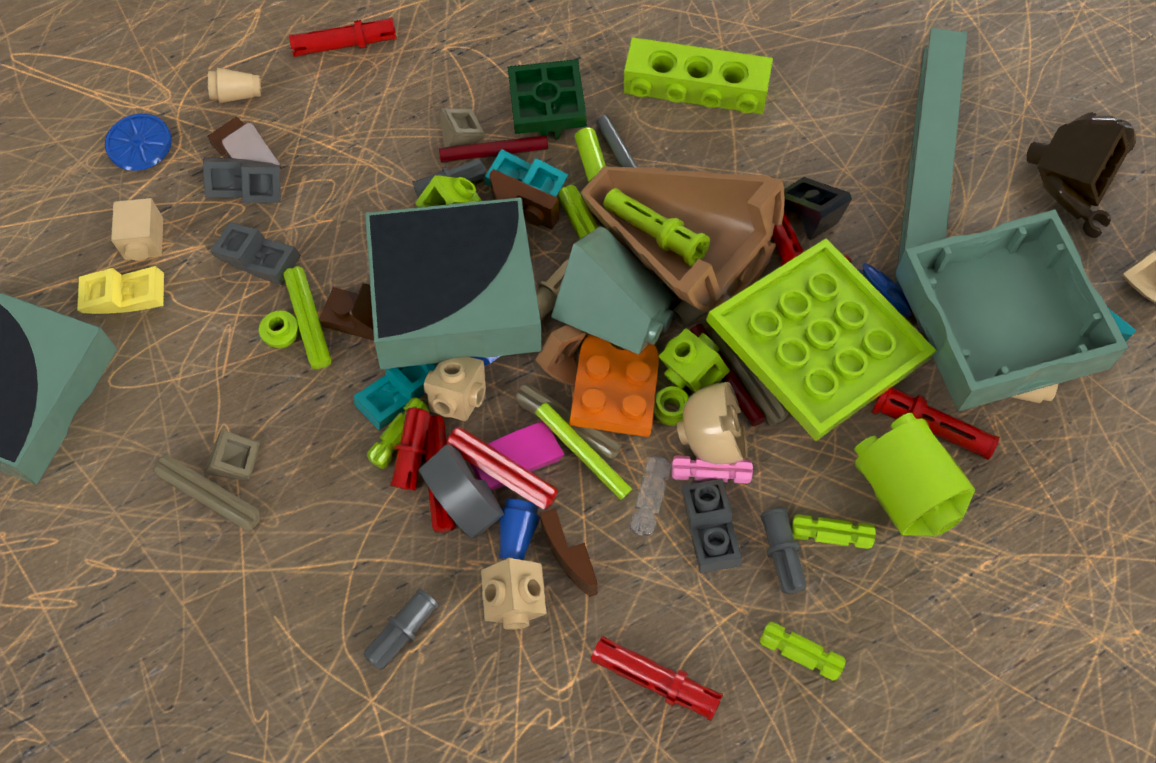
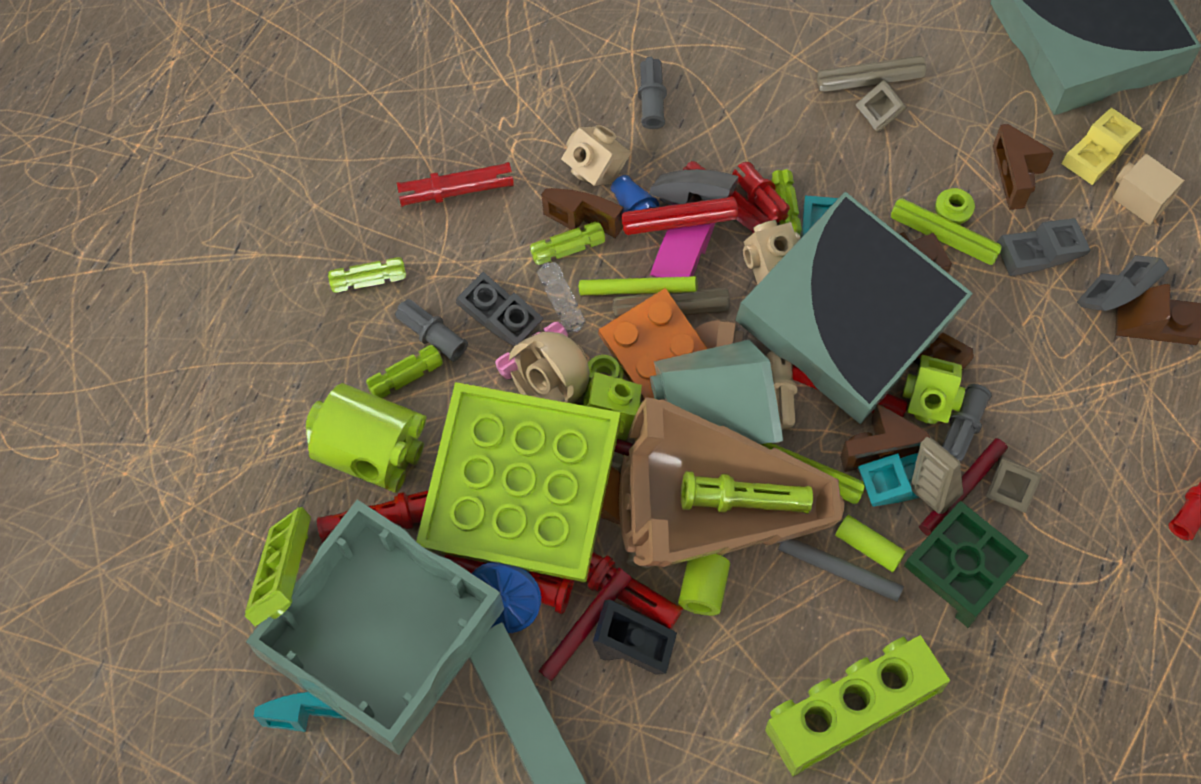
camera: 140 degrees right, 0 degrees up
none -> lime plate [244,507,311,627]
none -> lime axle [530,222,605,265]
none -> dark red bar [538,567,632,682]
none -> dark tan slope [911,437,963,514]
none -> reddish brown slope [993,124,1054,210]

